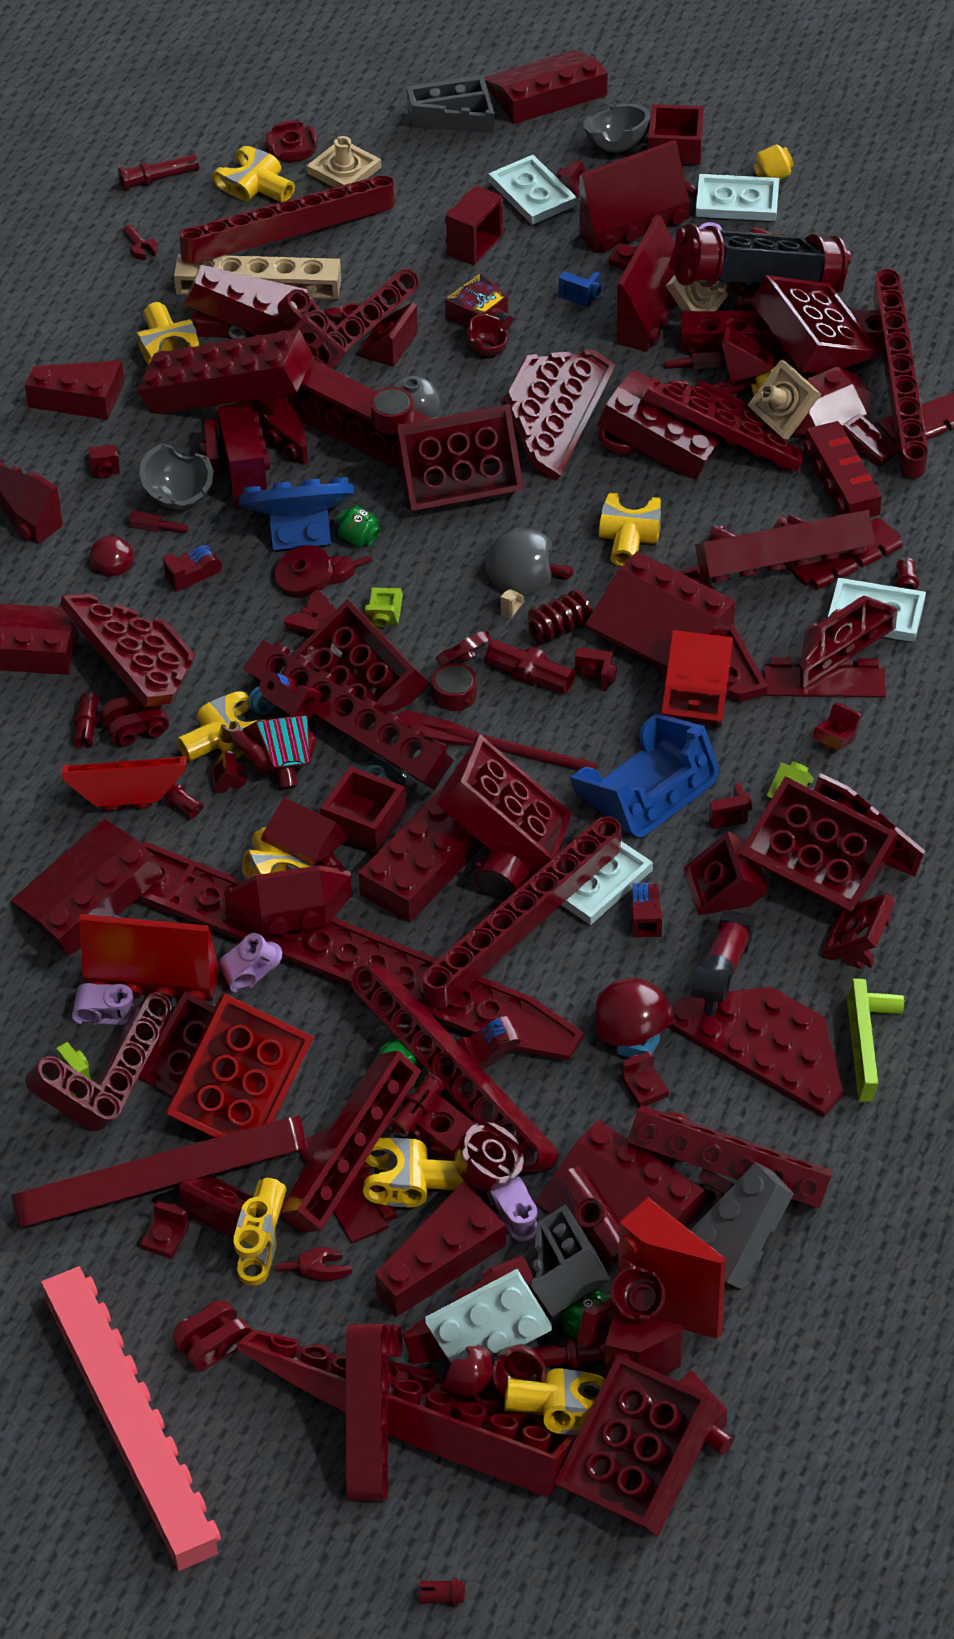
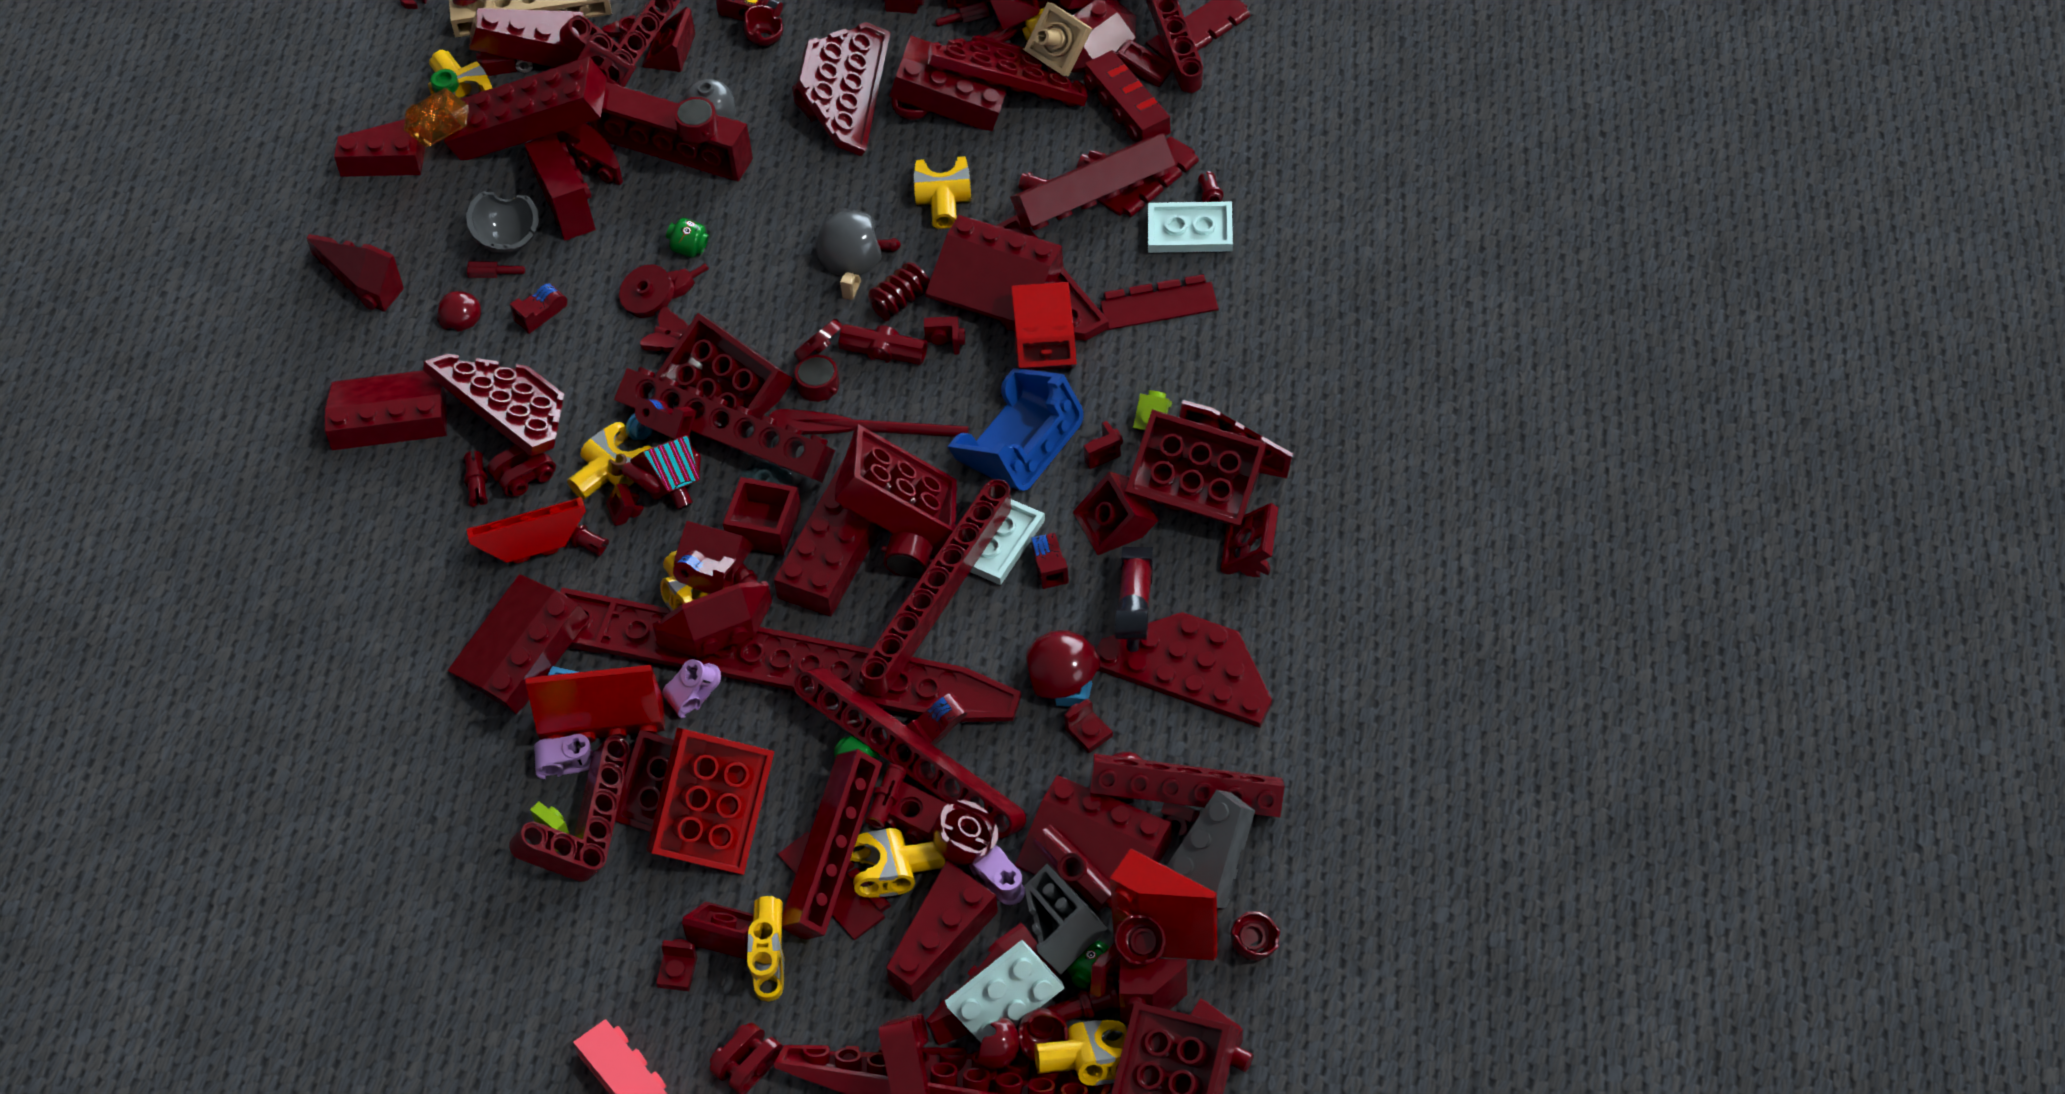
camera: 10 degrees left, 5 degrees up
dark red beam [10,1115,308,1228] -> none
dark red bracket [88,444,120,477] -> none
dark red plate [200,419,220,477] -> none
blue bracket [238,478,355,550] -> none
dark red hand [276,1247,352,1282] -> none
lime bracket [365,588,403,627] -> none
dark red slope [396,404,524,511] -> none
dark red wedge [800,595,897,688] -> none
dark red bracket [812,703,861,750] -> none
lime piece [846,978,904,1102] -> none
none -> clear orange brick [404,88,469,147]
none -> green tile [430,69,459,95]
none -> dark red leg [673,550,736,594]
none -> dark red hair [1231,911,1280,961]

